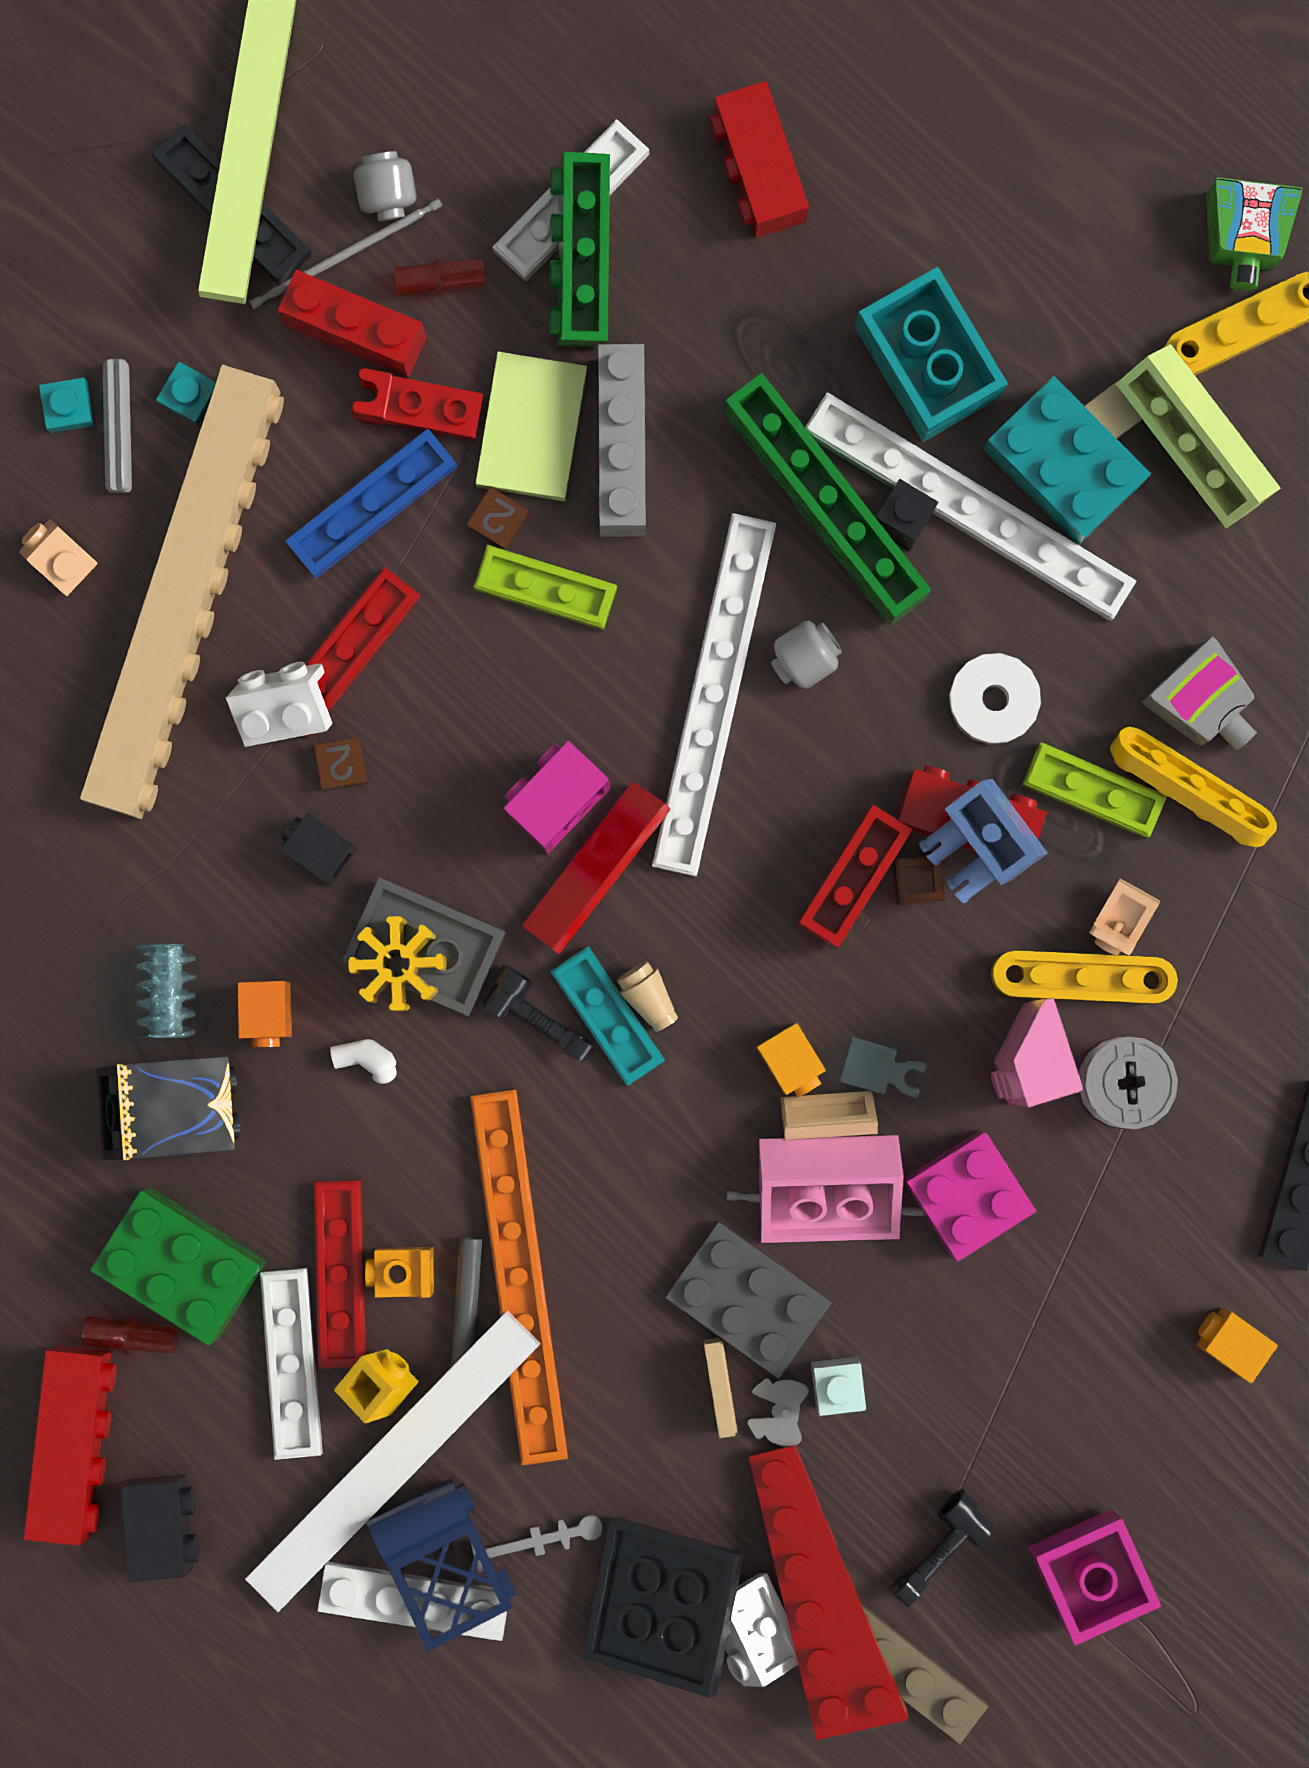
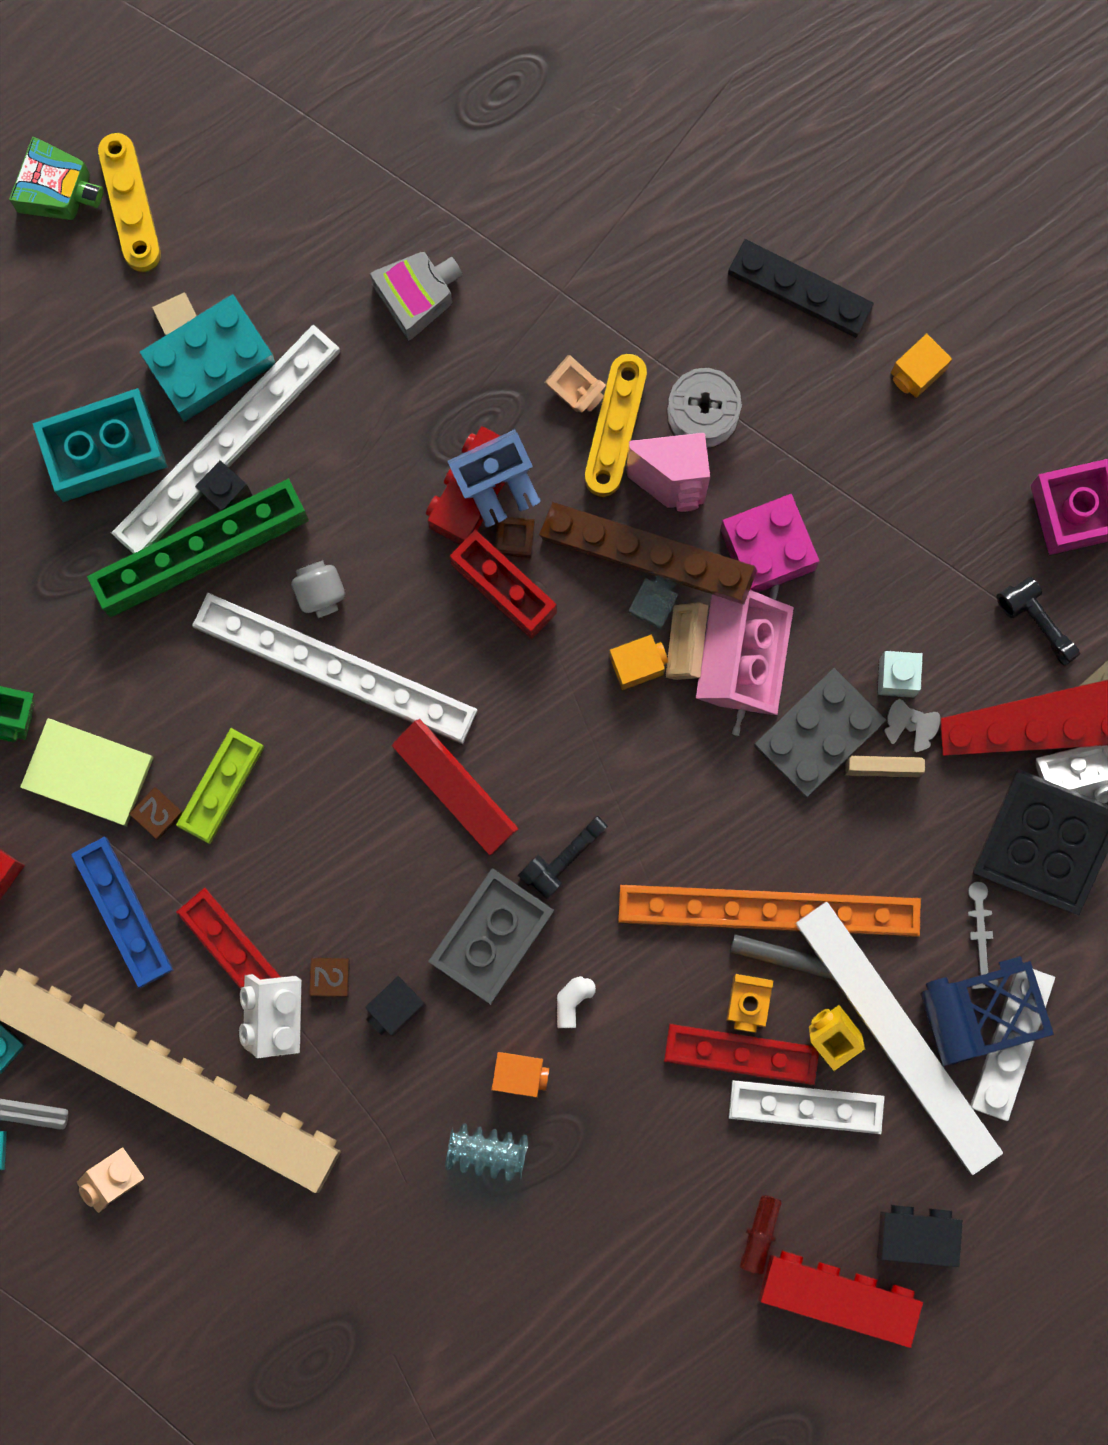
camera: 75 degrees left, 5 degrees down
green brick [90,1188,268,1346] -> none
black slope [97,1057,240,1160] -> none
yellow gear [349,916,446,1011] -> none
red plate [352,368,483,442] -> none
dark pink brick [504,741,611,854] -> none
teal tile [551,946,665,1086] -> none
light grey brick [598,344,646,537] -> none
tan cone [617,961,678,1032] -> none
white tile [948,653,1041,745] -> none
lime tile [1021,742,1167,839] -> none
yellow plate [1110,727,1277,847] -> none
yellowish green brick [1116,344,1281,528] -> none
none -> reddish brown plate [539,502,758,605]

